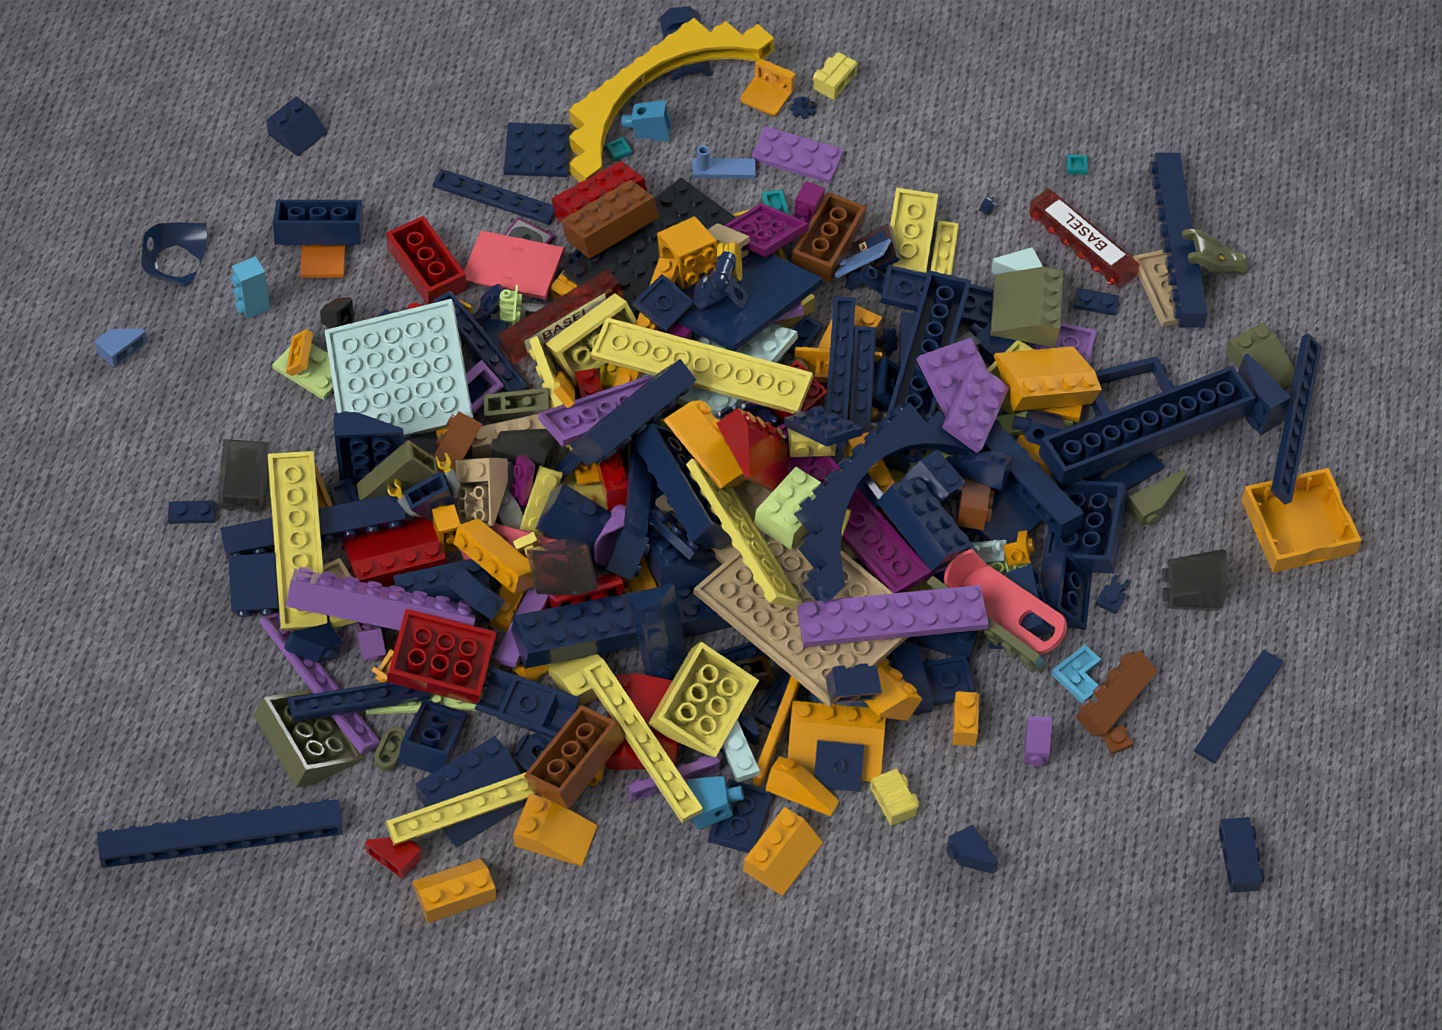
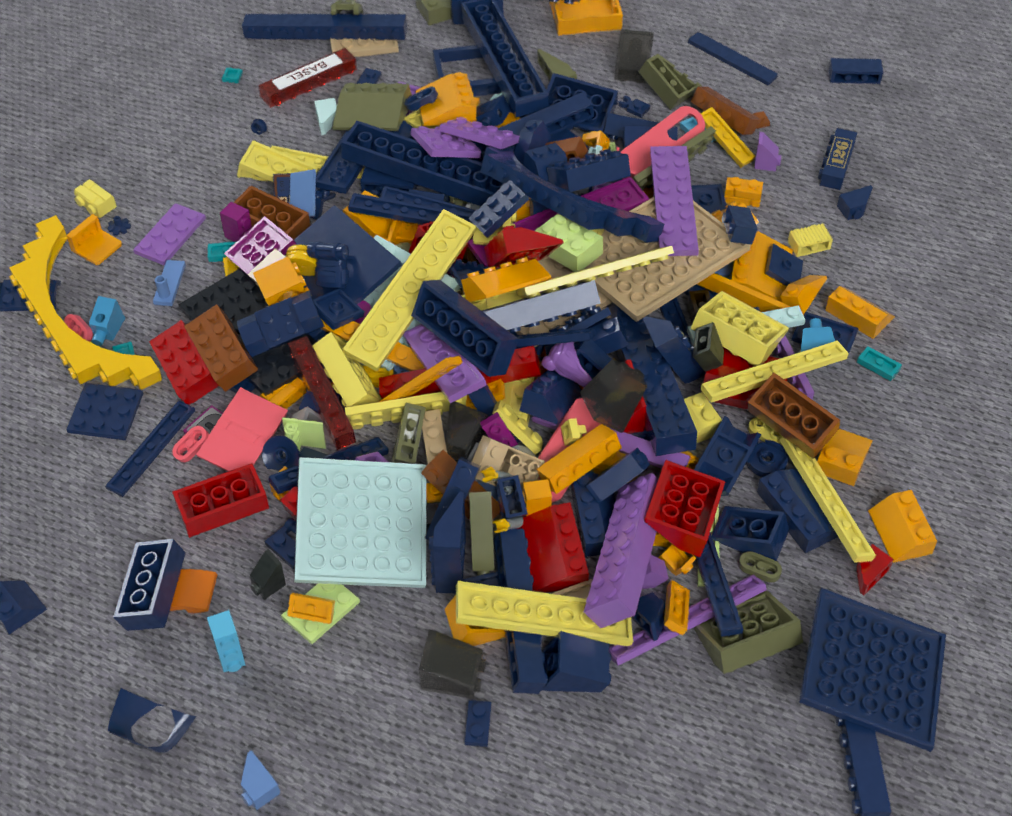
camera: 80 degrees left, 5 degrees down
none -> coral plate [64,314,93,342]
none -> coral plate [172,426,209,462]
none -> dark blue piece [237,290,325,357]
none -> dark blue plate [404,86,438,111]
none -> dark blue brick [425,457,481,540]
none -> olive wedge [639,54,701,110]
none -> light orange plate [664,580,690,636]
none -> pearl dark grey slope [693,322,724,372]
none -> yellow plate [701,107,756,168]
none -> dark blue tile [799,588,946,752]
none -> dark blue brick [818,128,857,190]
none -> teal plate [857,346,902,381]

